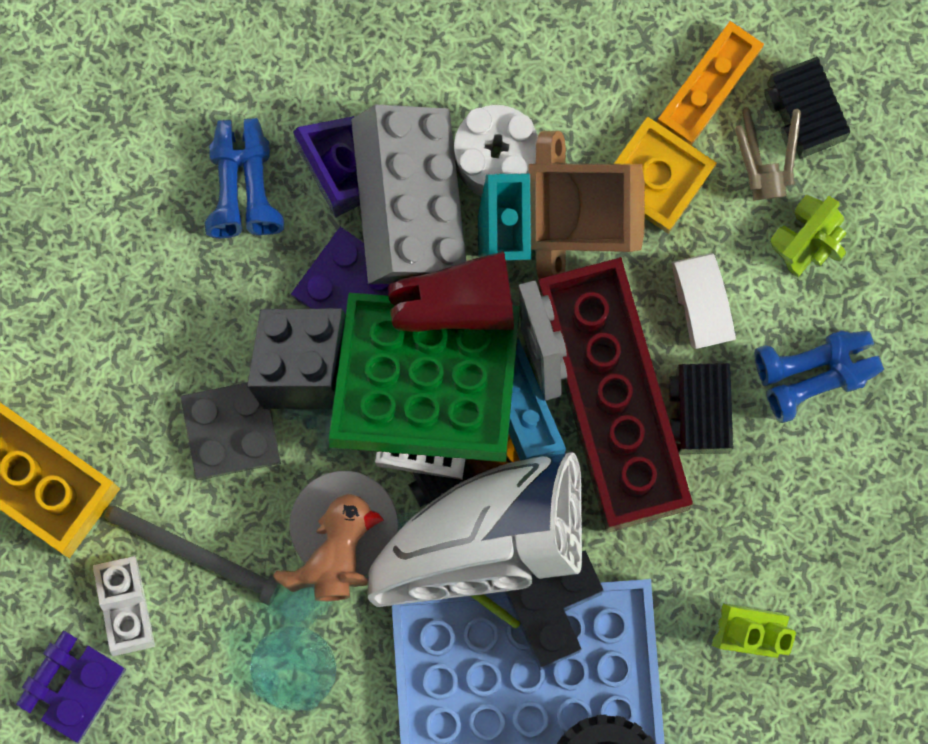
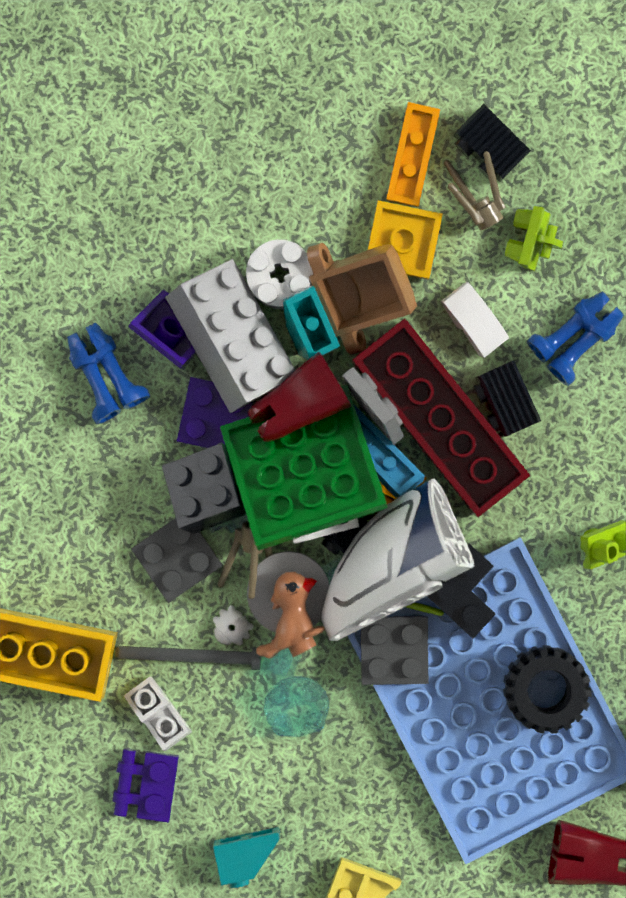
camera: 20 degrees left, 10 degrees up
none -> white animal [213,605,254,646]
none -> dark tan plant [218,521,273,599]
none -> dark grey plate [361,616,429,685]

